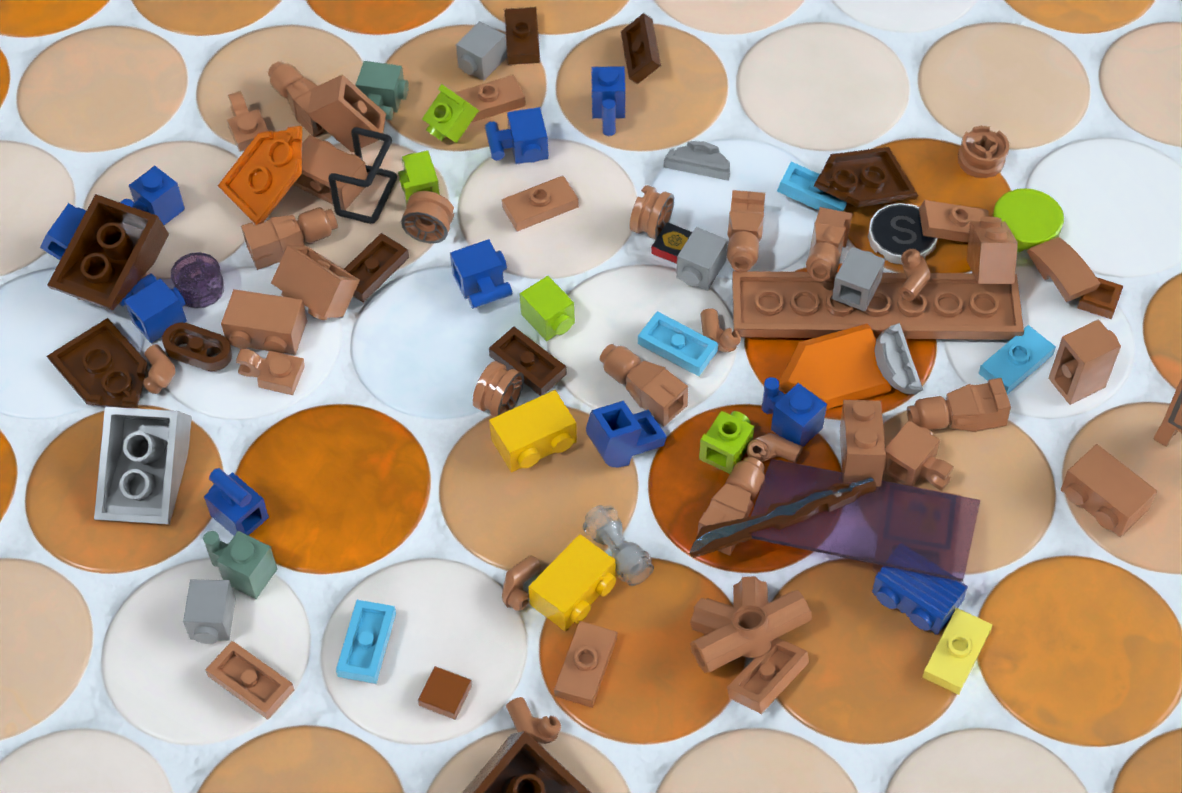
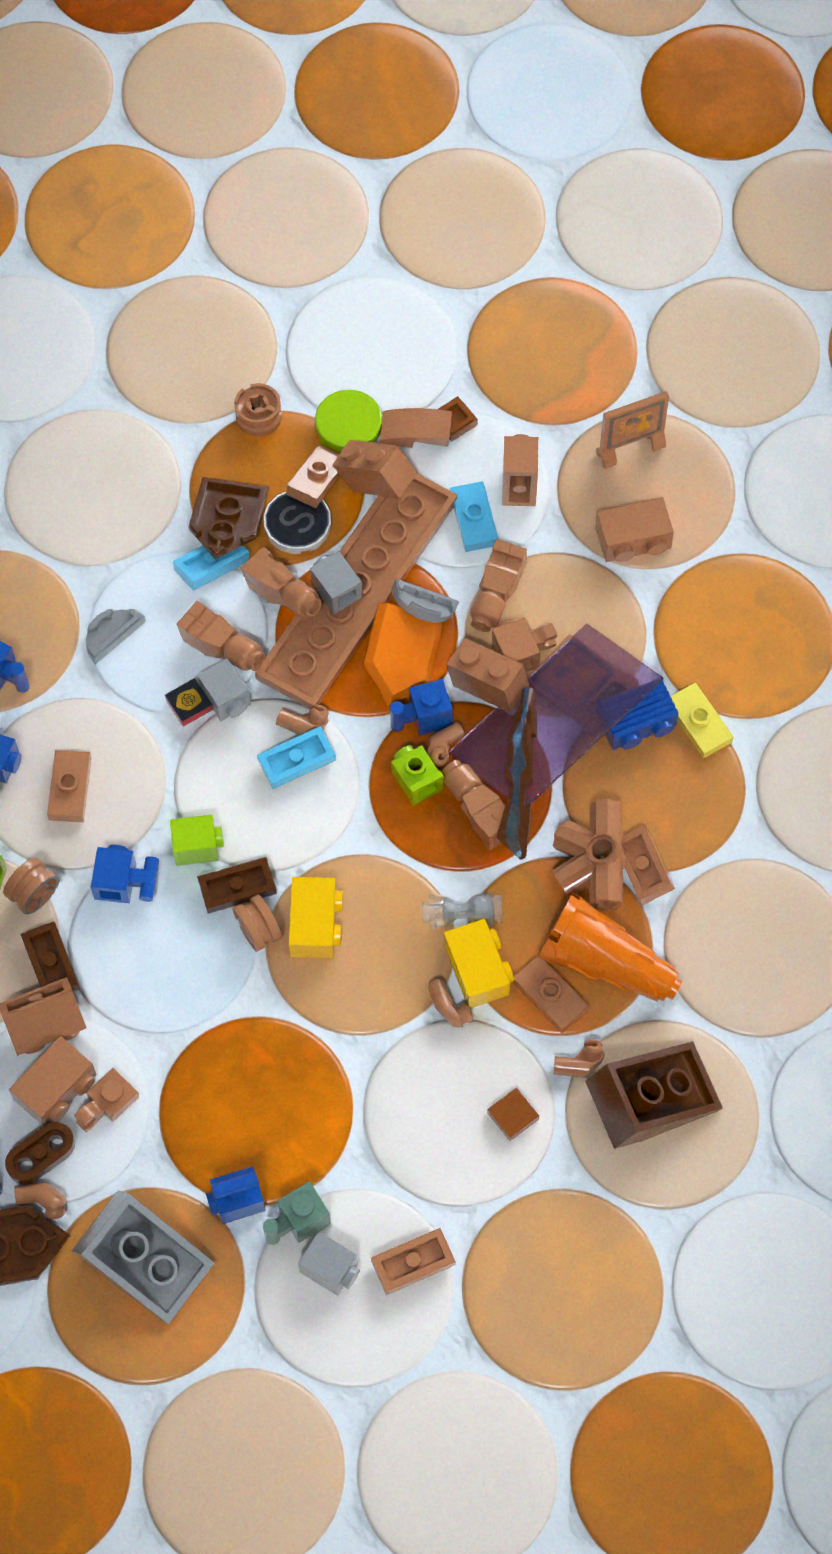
camera: 60 degrees left, 10 degrees up
medium azure plate [336,600,396,684] -> none
blue brick [586,400,667,467] -> none
nougat piece [599,344,688,427] -> none
nougat wheel [630,185,675,240] -> none
nougat arm [899,249,930,301] -> none
none -> orange cone [537,893,682,1002]

